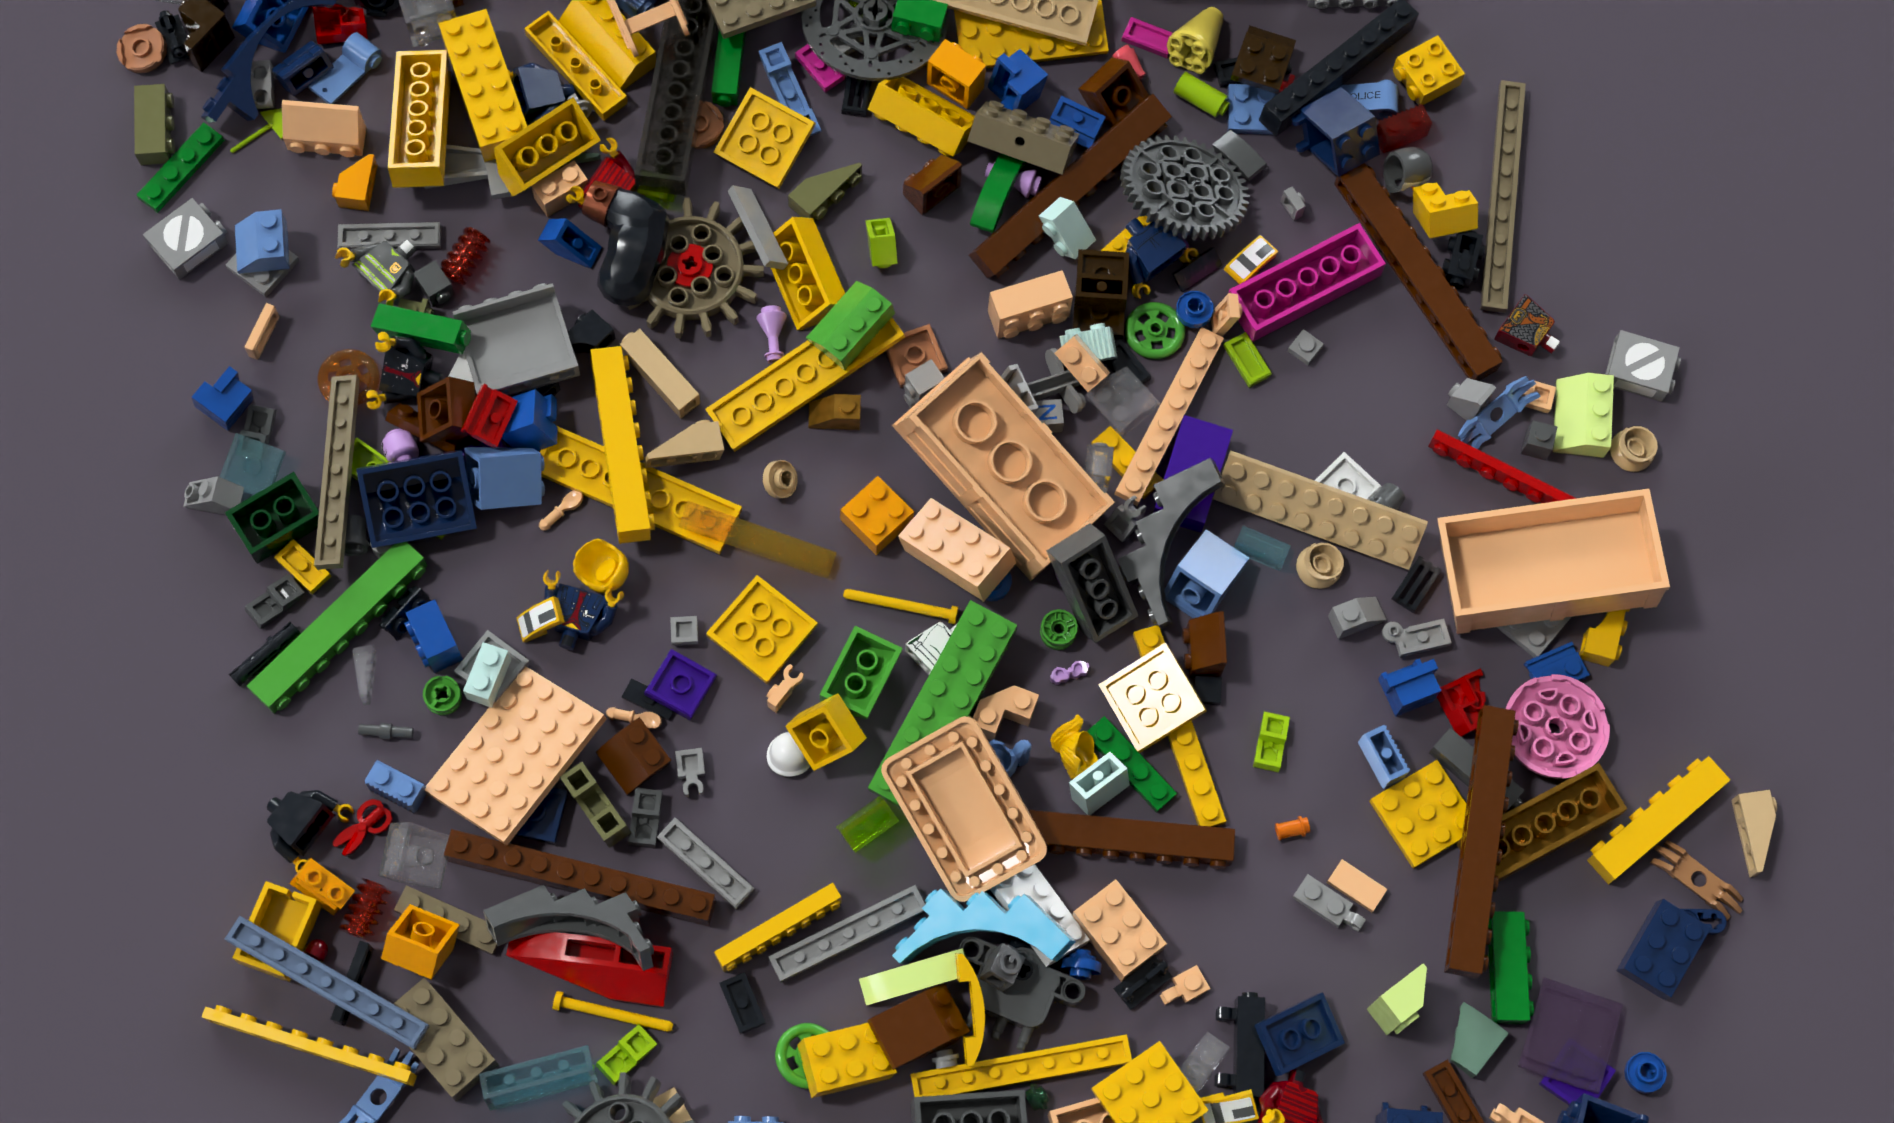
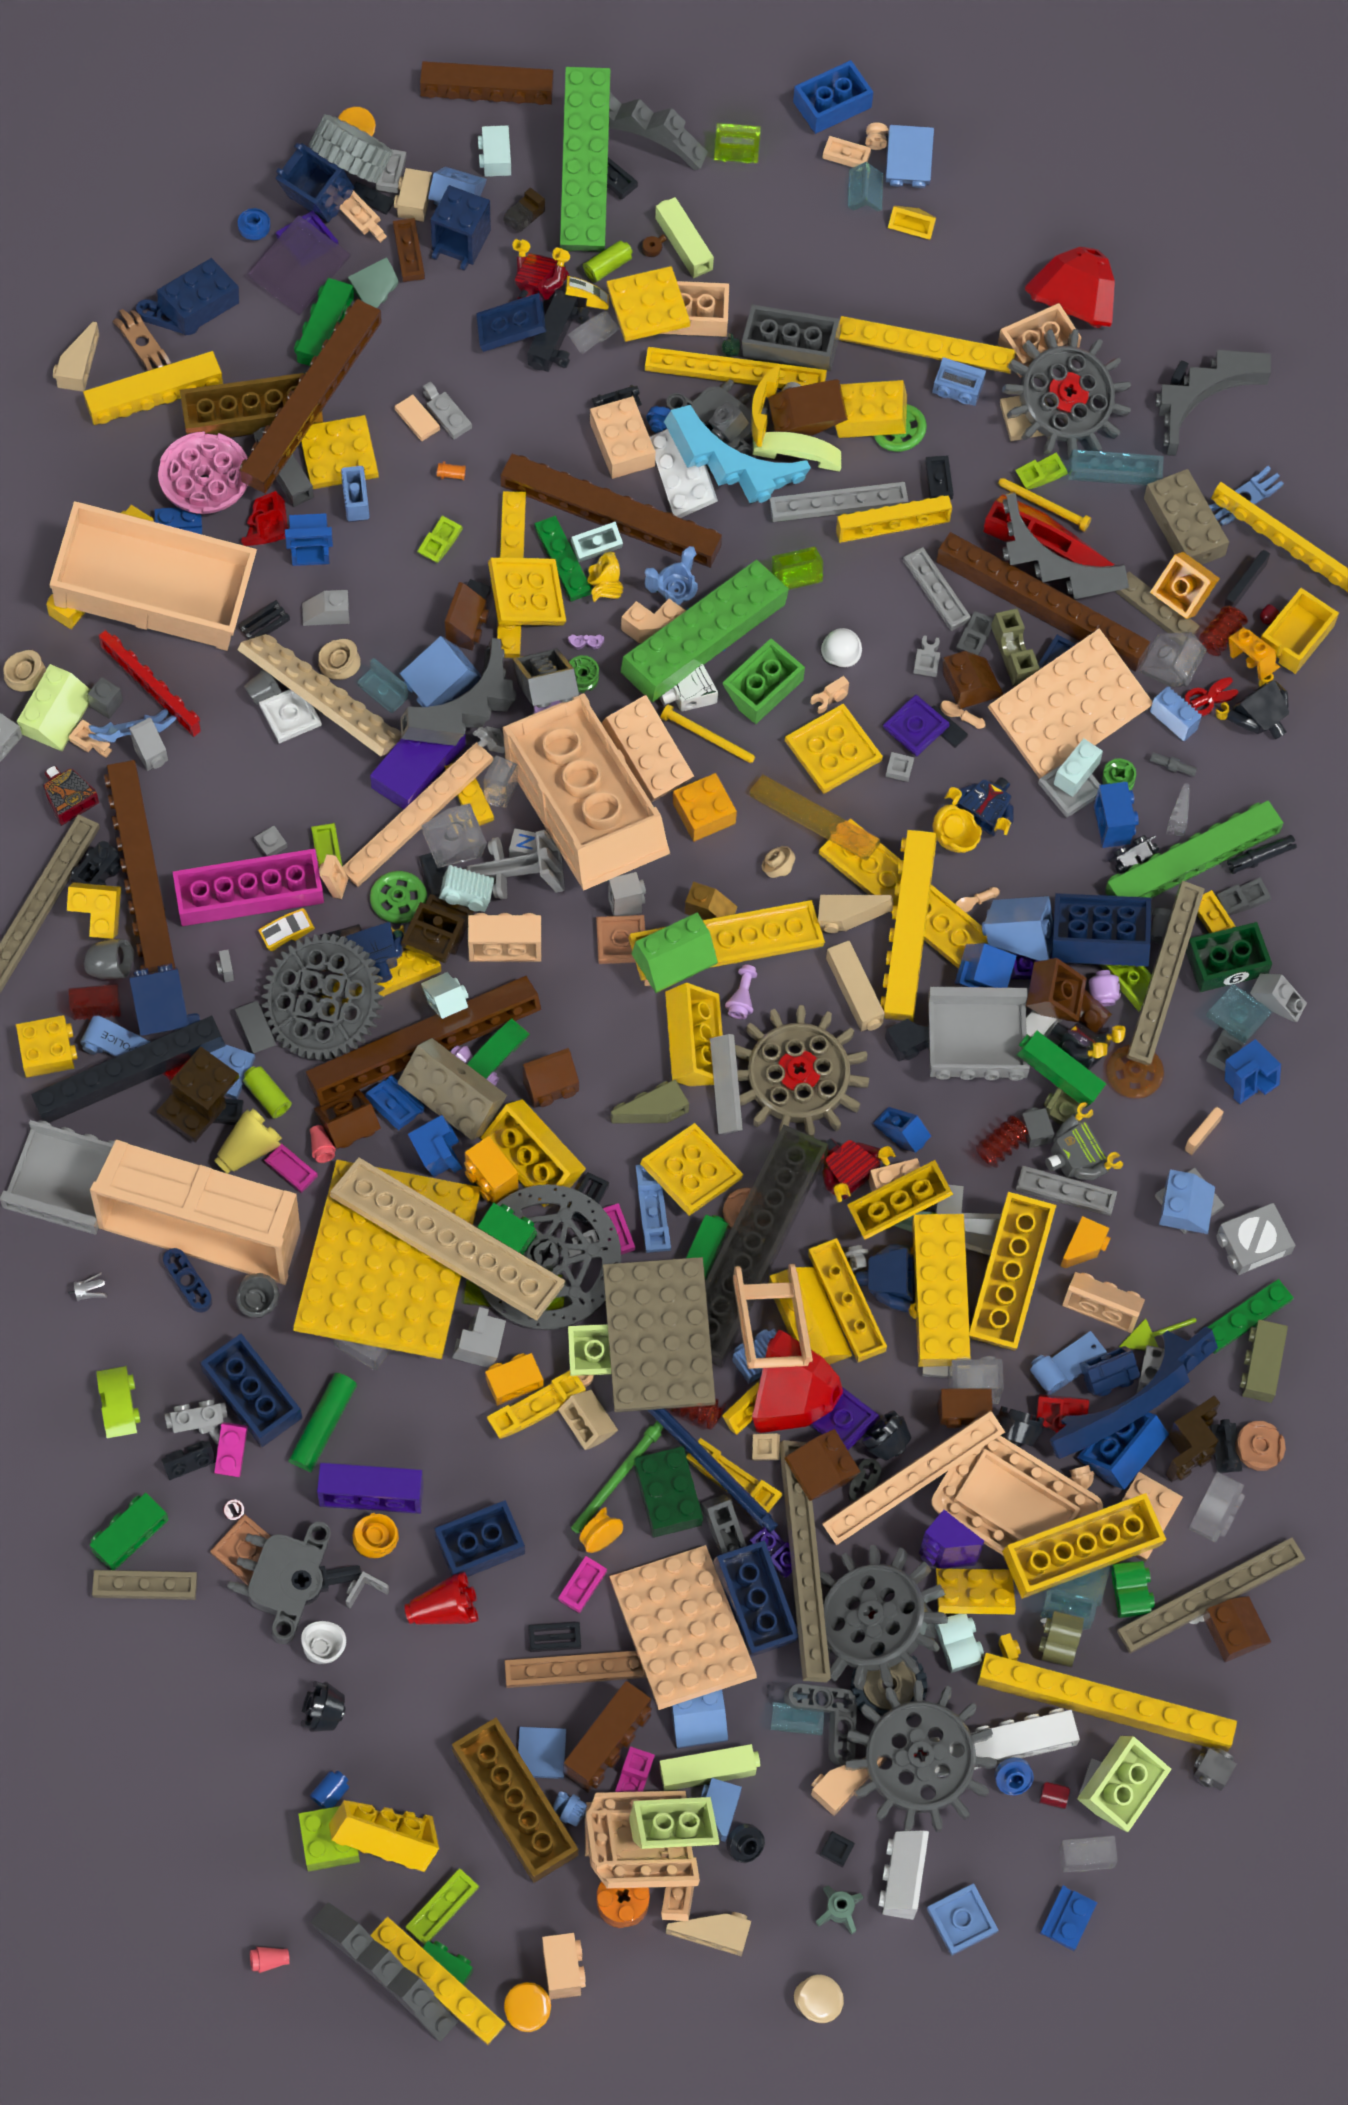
camera: 160 degrees left, 5 degrees down
sand blue tile [224,915,429,1050] -> none
red plate [461,383,518,448] -> none
slope [516,596,565,643] -> none
black piece [582,180,669,307] -> none
yellow brick [785,693,867,771] -> none
lime slope [865,218,898,268] -> none
light nougat wedge [881,716,1047,902] -> none
light nougat brick [1054,334,1110,392] -> none
light nougat plate [1159,965,1210,1005] -> none
blue plate [1176,291,1213,328] -> none
yellowish green slope [1367,963,1427,1035] -> none
light grey hinge [1382,619,1451,657] -> none

